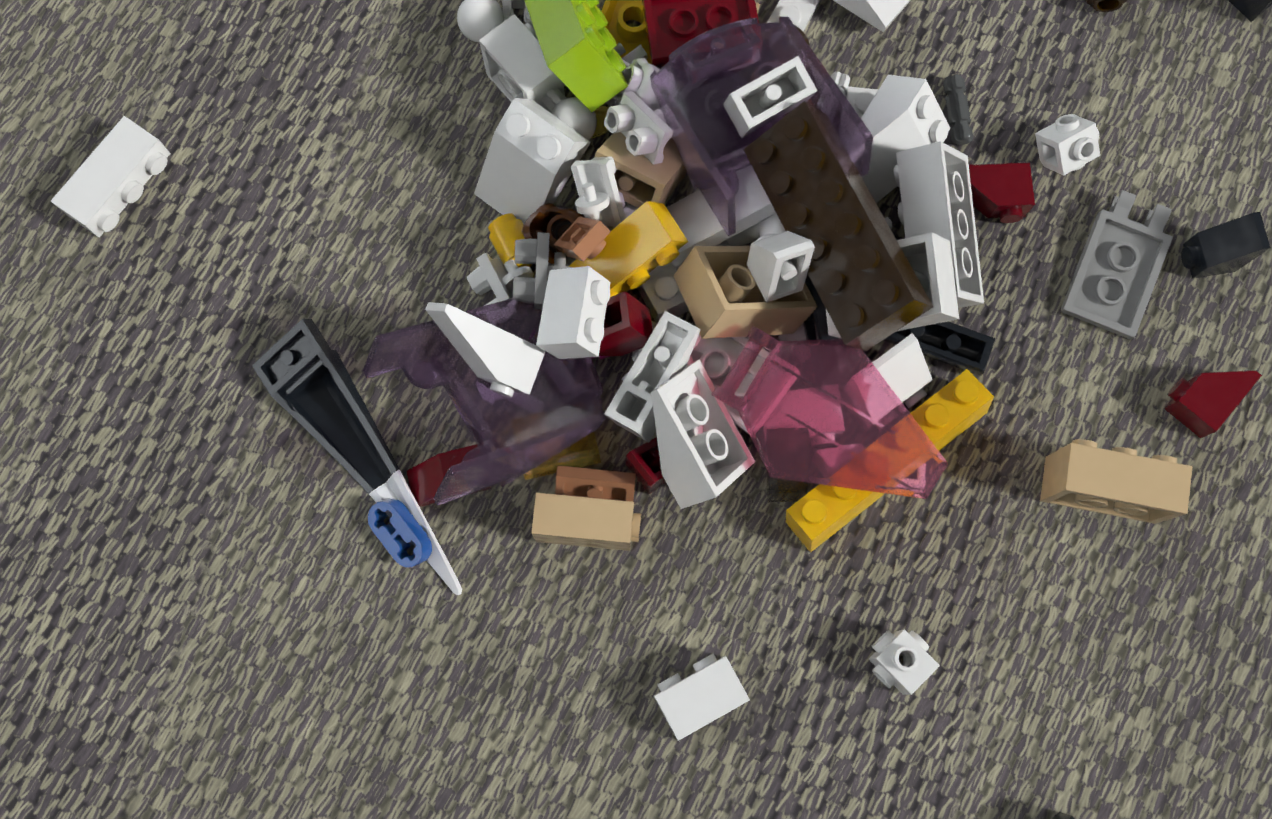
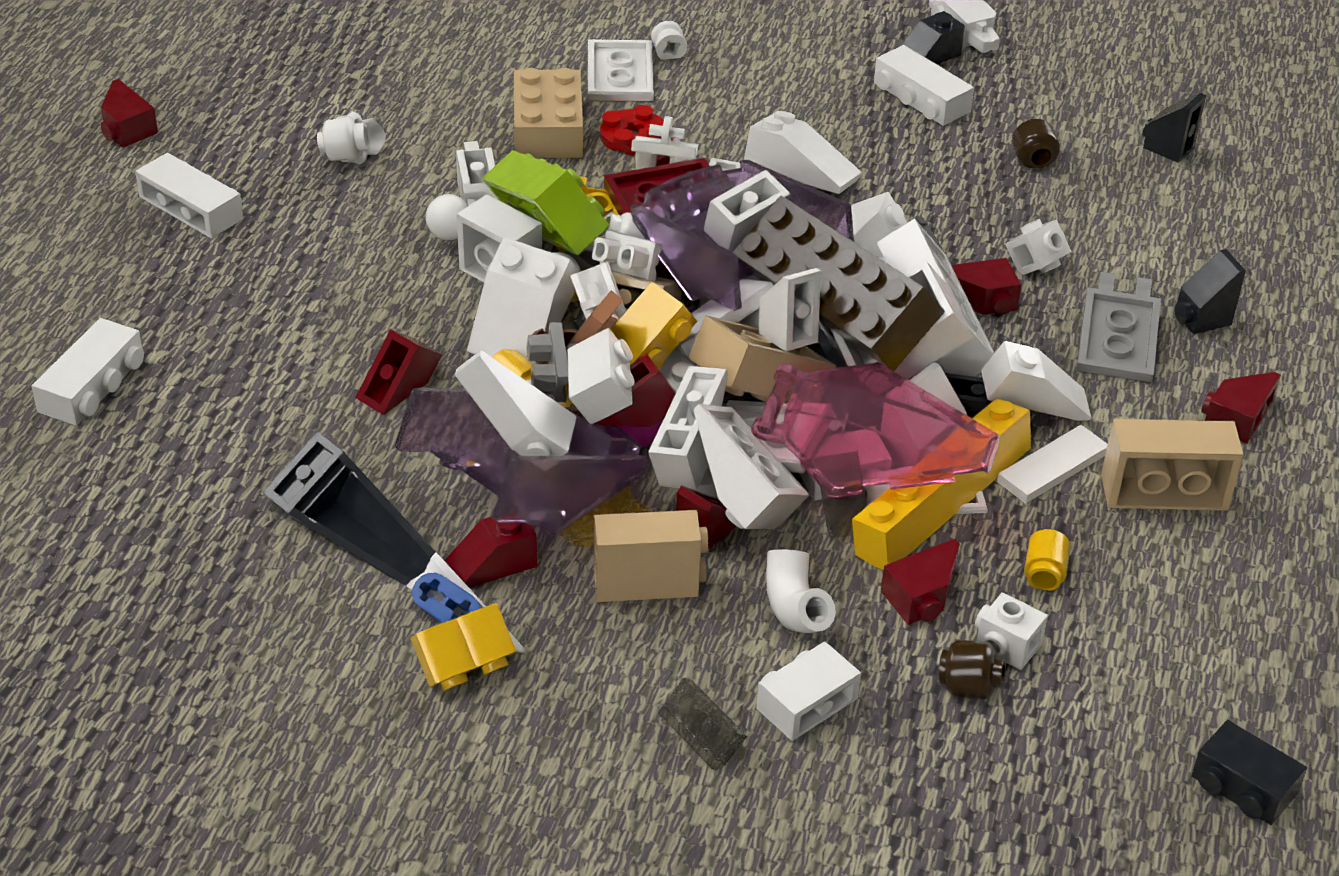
camera: 10 degrees left, 35 degrees down
none -> dark red slope [355,329,443,415]
none -> yellow brick [410,603,517,691]
none -> clear smoke plate [658,678,747,770]
none -> white cylinder [766,549,836,633]
none -> dark red slope [881,539,960,625]
none -> dark brown head [939,640,1006,699]
none -> white slope [981,341,1091,421]
none -> white tile [997,425,1108,504]
none -> yellow brick [1024,529,1070,591]

